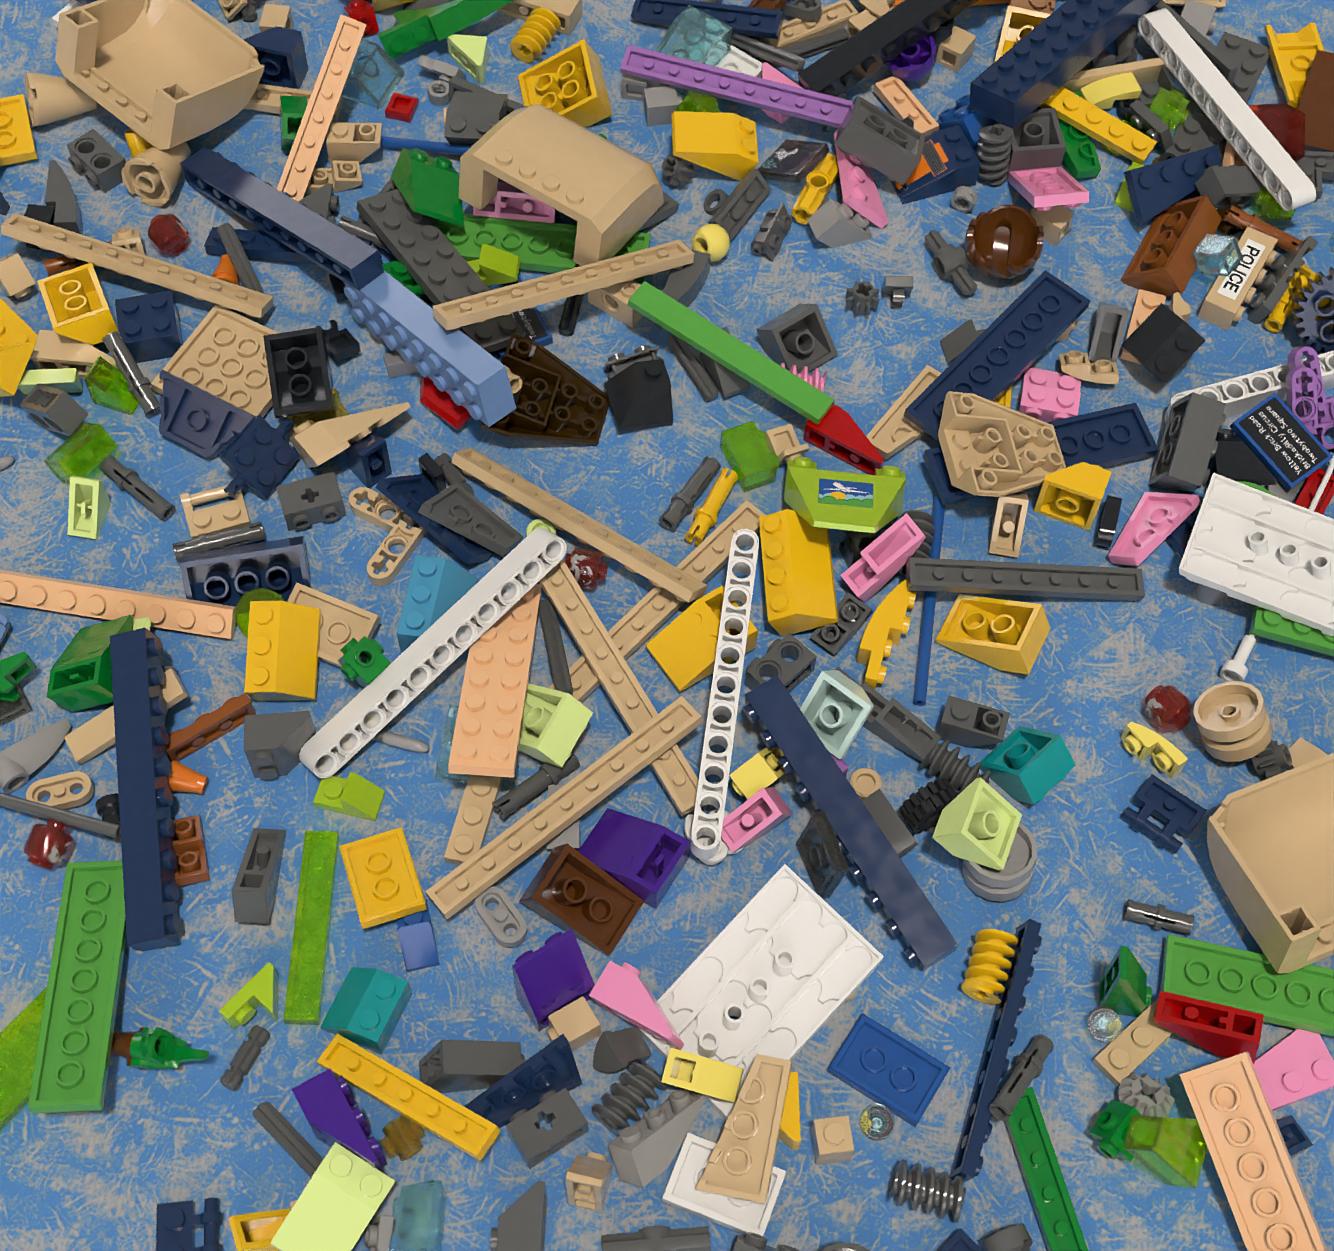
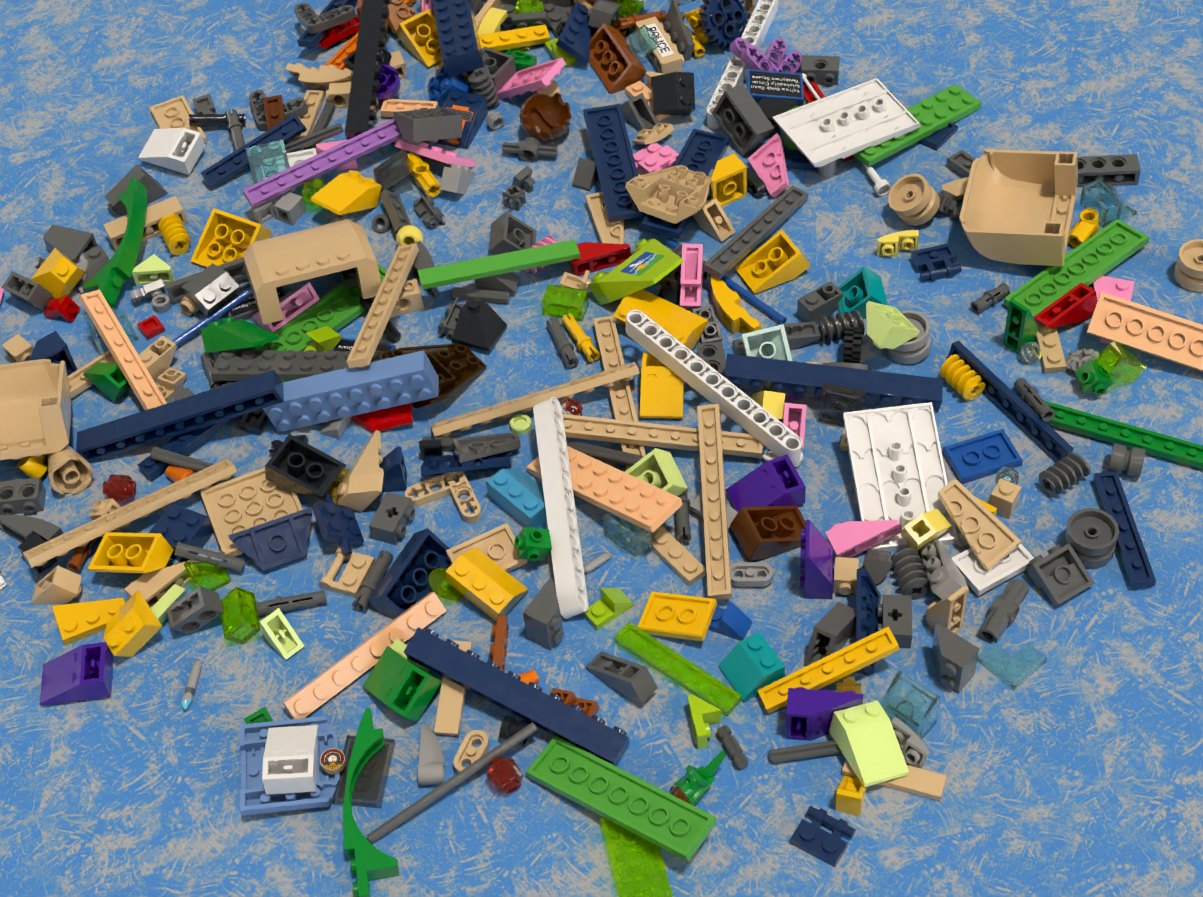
camera: 45 degrees left, 10 degrees down
clear red head [1145,685,1192,731] -> none

